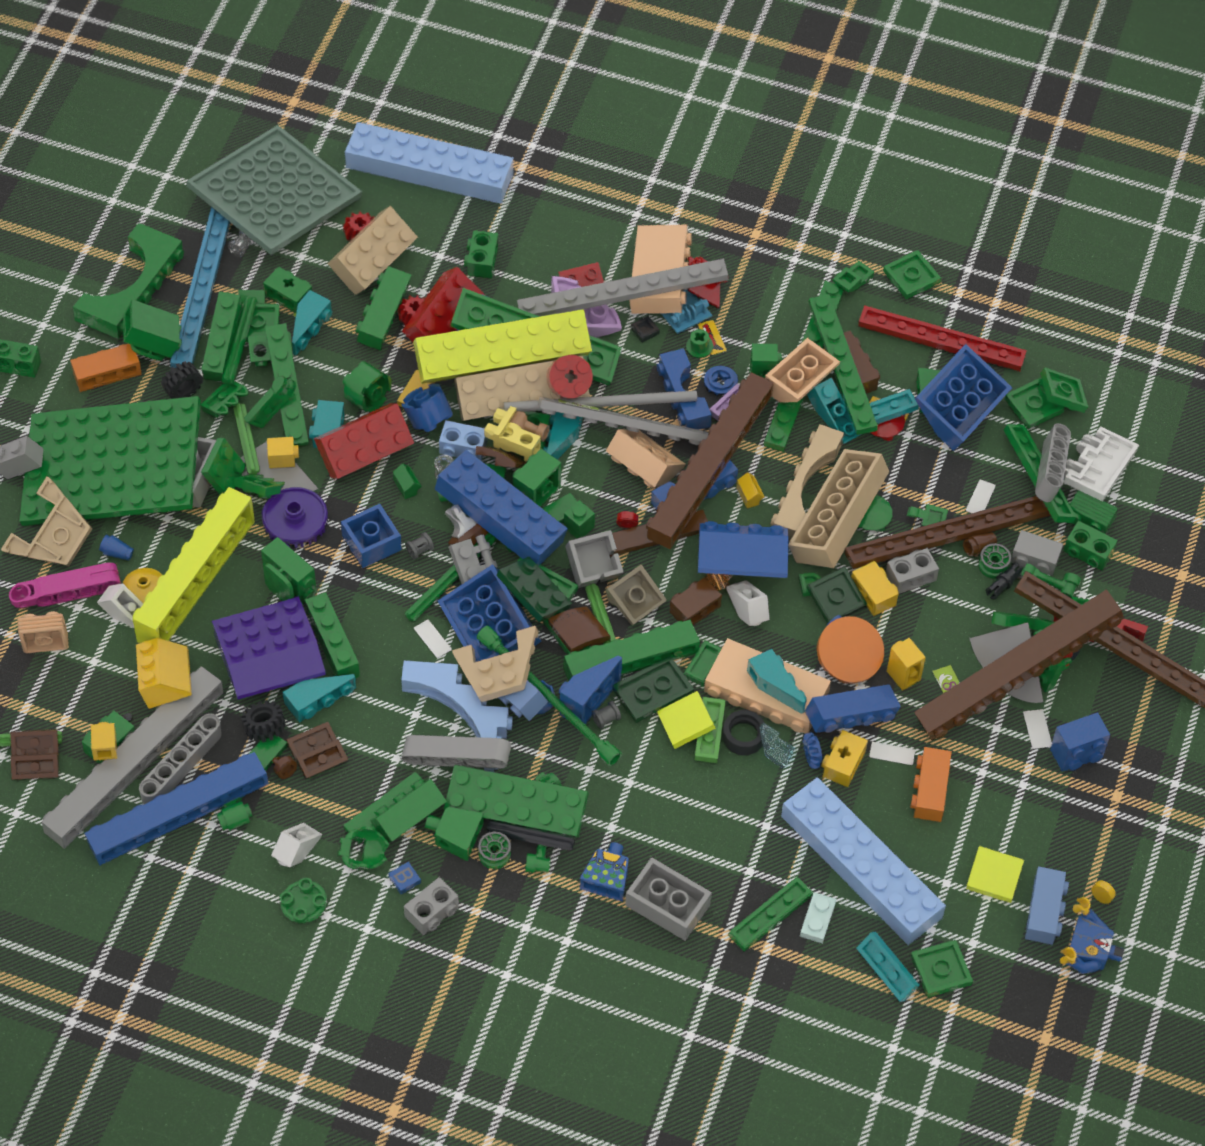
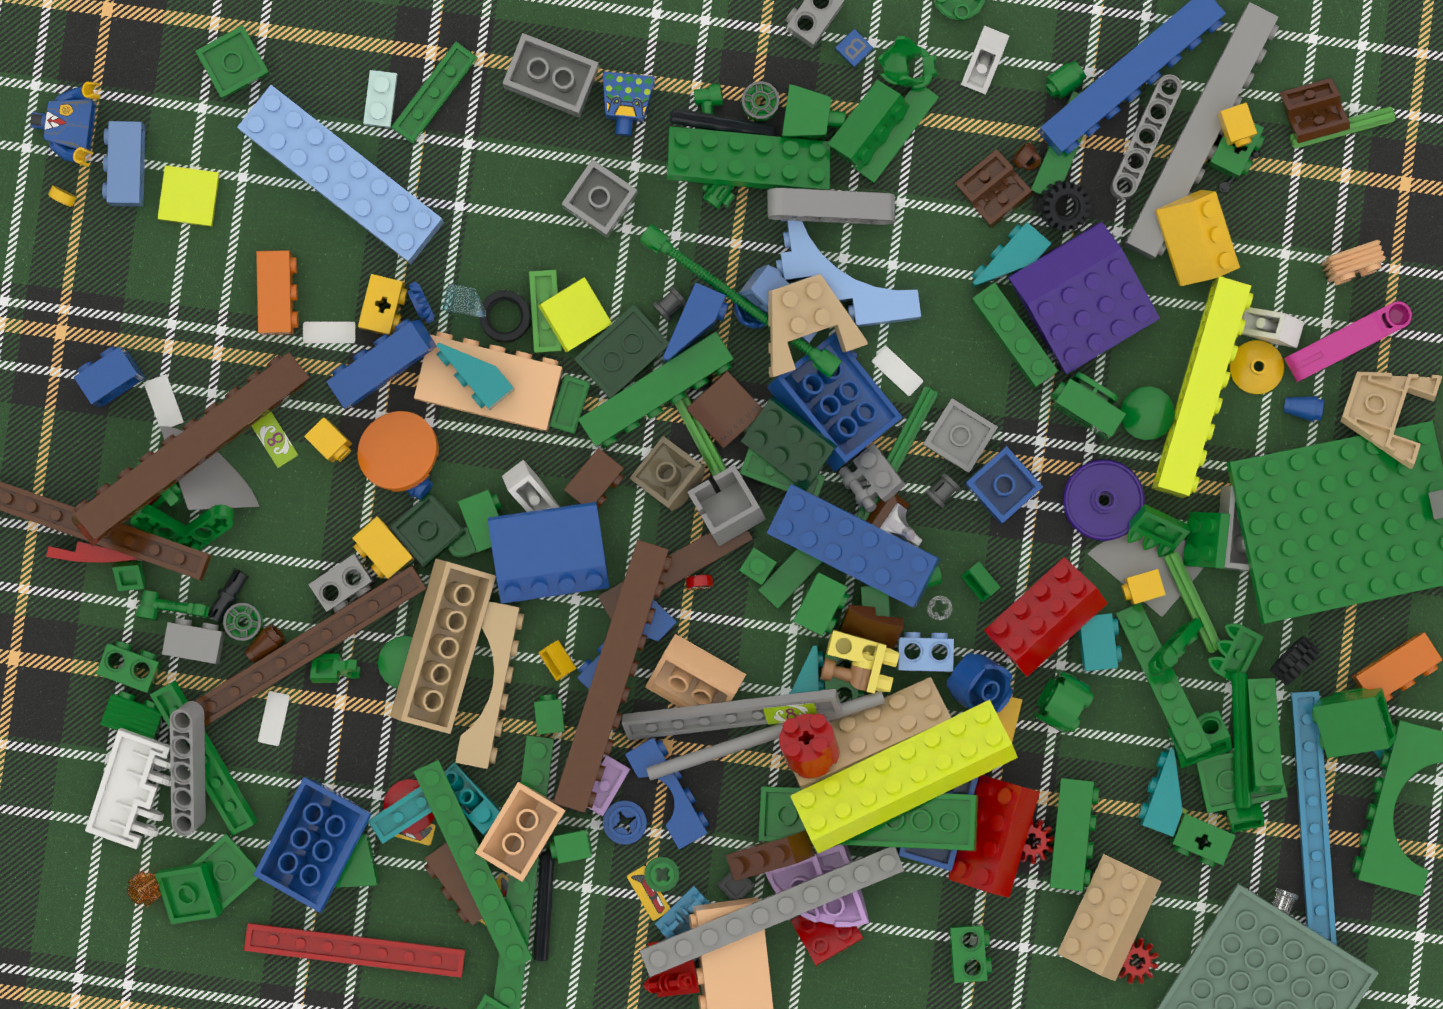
camera: 170 degrees right, 30 degrees up
teal plate [856,932,920,1002] -> none
none -> clear orange gear [127,870,161,907]
none -> green brick [458,490,502,553]
none -> black axle [533,852,555,961]
none -> green brick [534,694,566,735]
none -> light grey brick [561,159,638,238]
none -> reddish brown arch [726,830,815,881]
none -> light grey plate [923,398,998,474]
none -> green dish [1121,386,1175,440]

